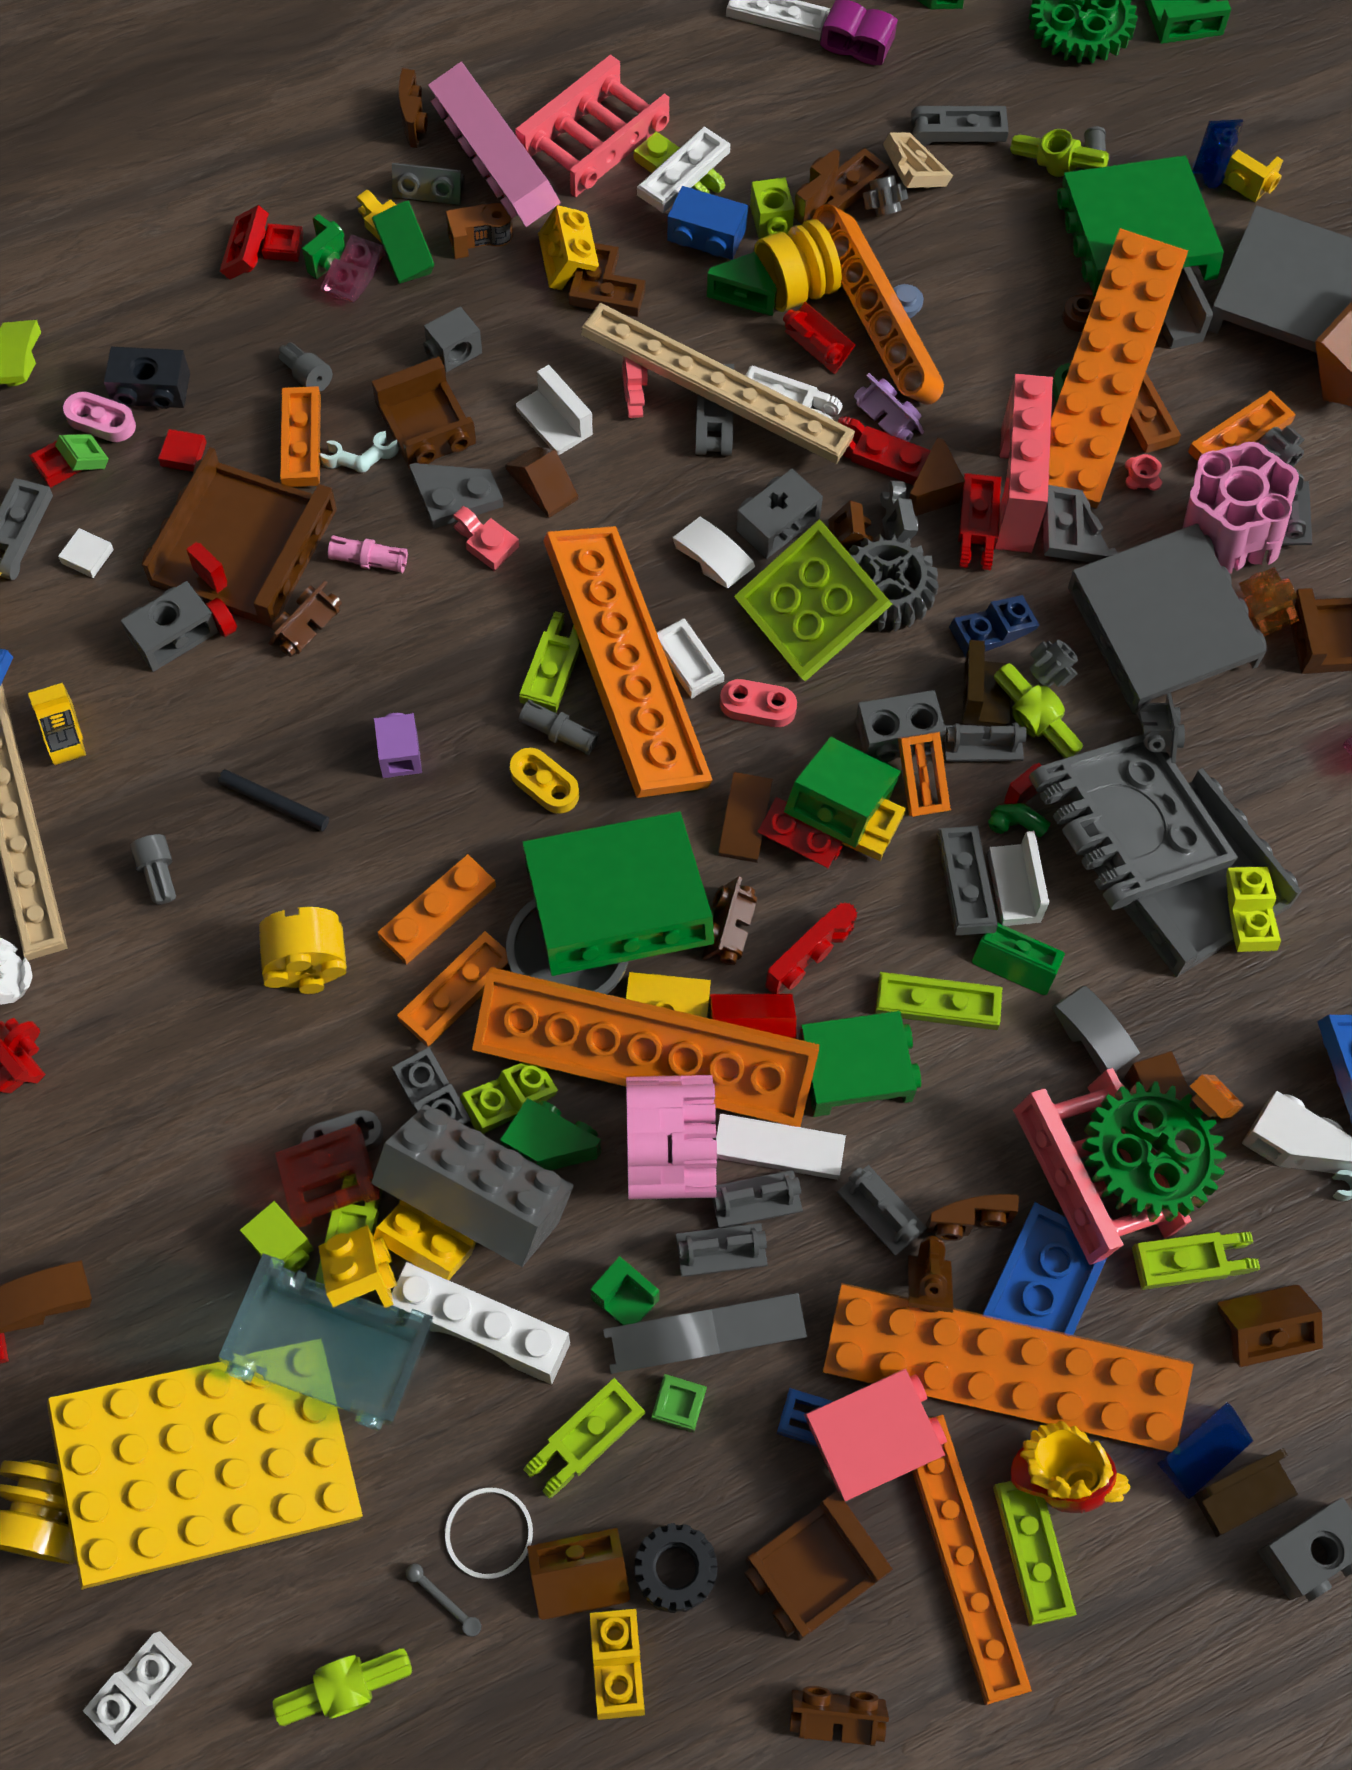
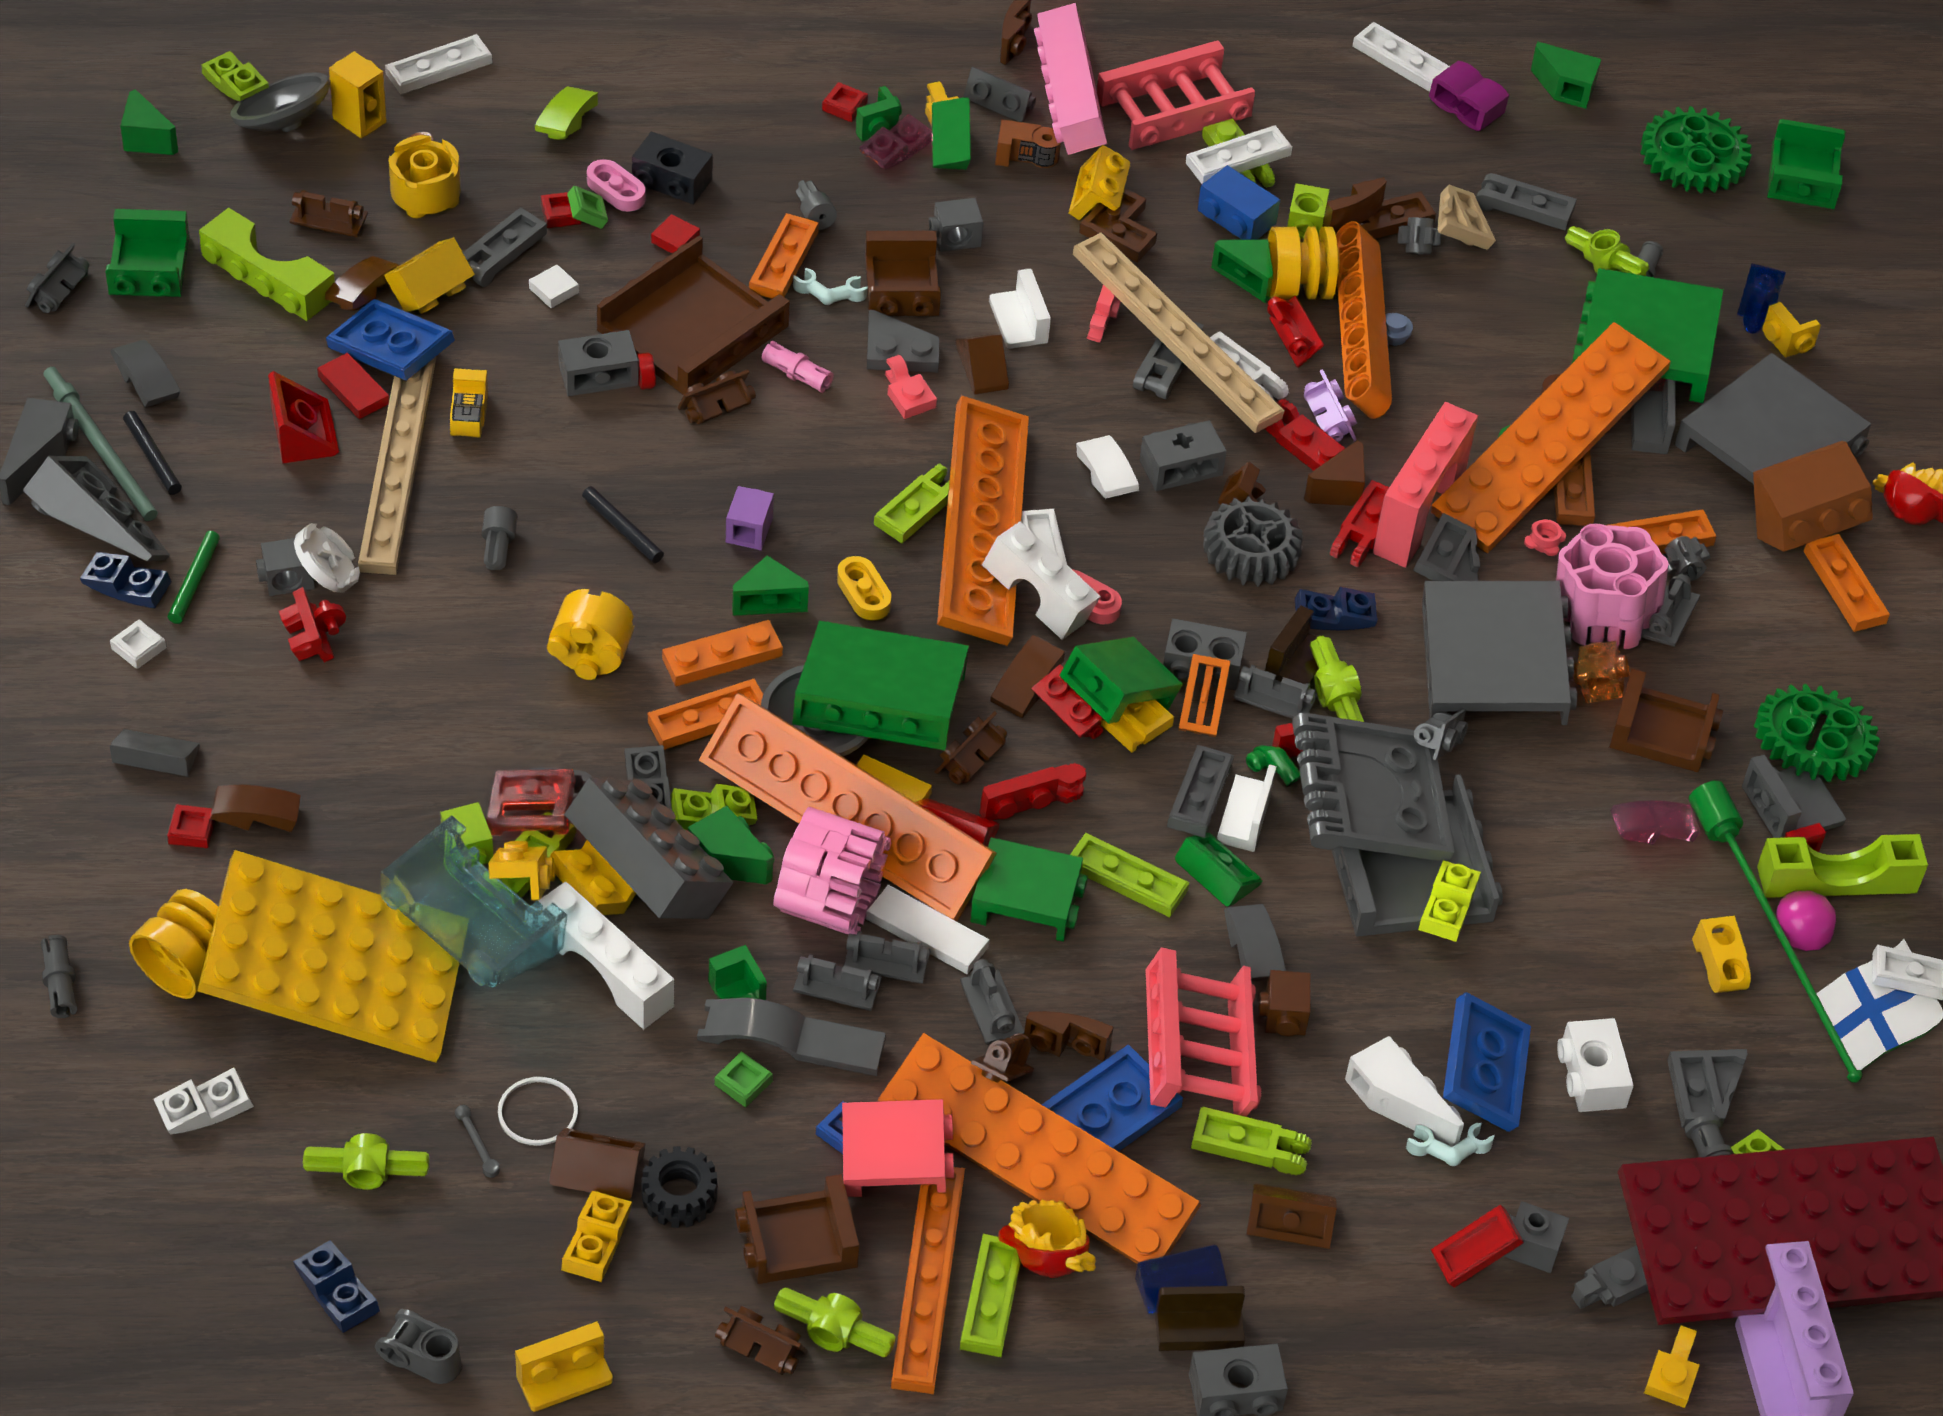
camera: 20 degrees right, 15 degrees down
red tile [186,541,228,593] -> none
red plate [220,205,269,280] -> none
dark grey pin [518,700,599,756] -> none
lime hinge [523,1378,645,1498] -> none
lime plate [734,519,892,681] -> none
dark grey plate [880,480,918,543] -> none
dark grey gear [1030,640,1078,687] -> none
green gear [1082,1081,1226,1222] -> none
orange plate [1190,1074,1245,1118] -> none
none -> green slope [732,555,809,616]
none -> lime axle [774,1288,896,1357]
none -> white arch [982,521,1101,640]

